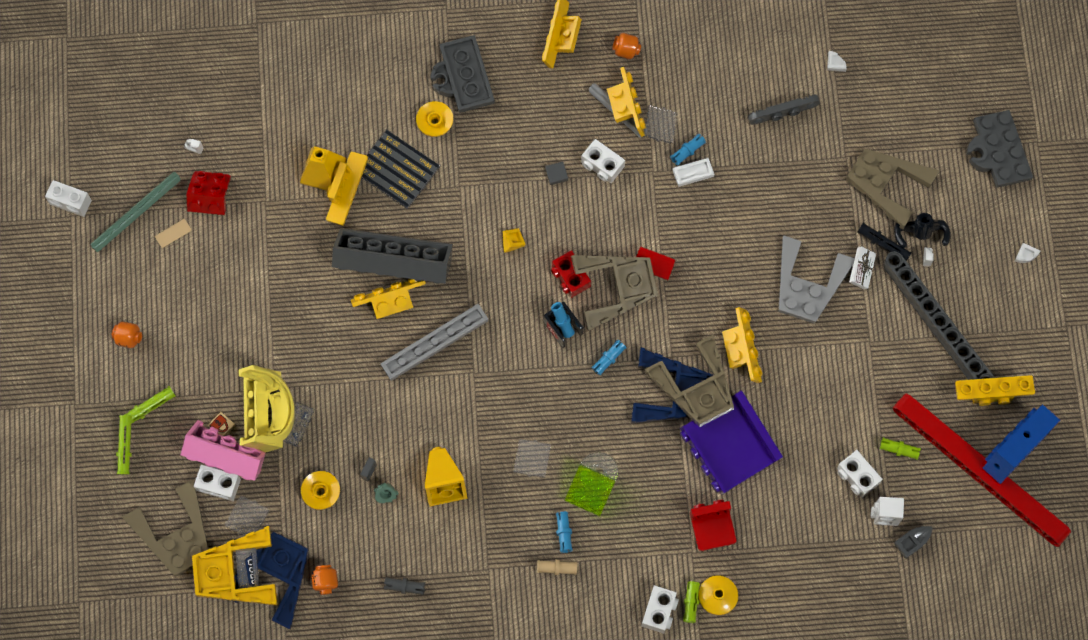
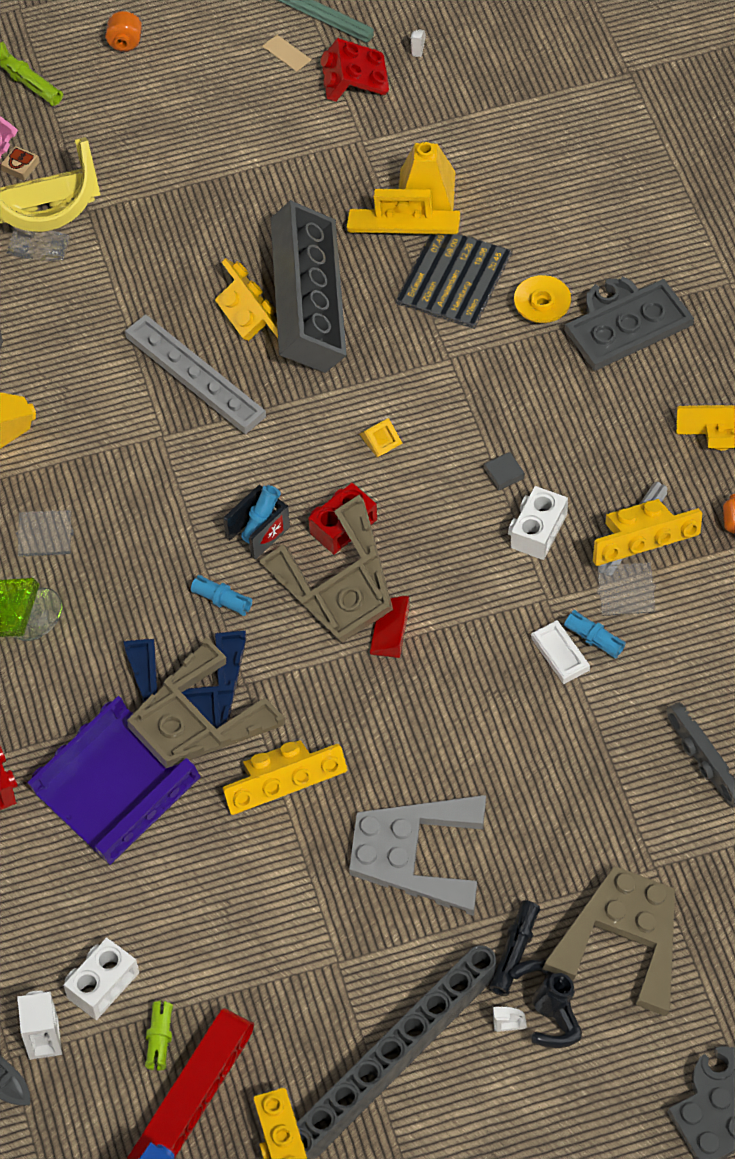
camera: 80 degrees right, 15 degrees down
white tile [849,247,876,289] -> none

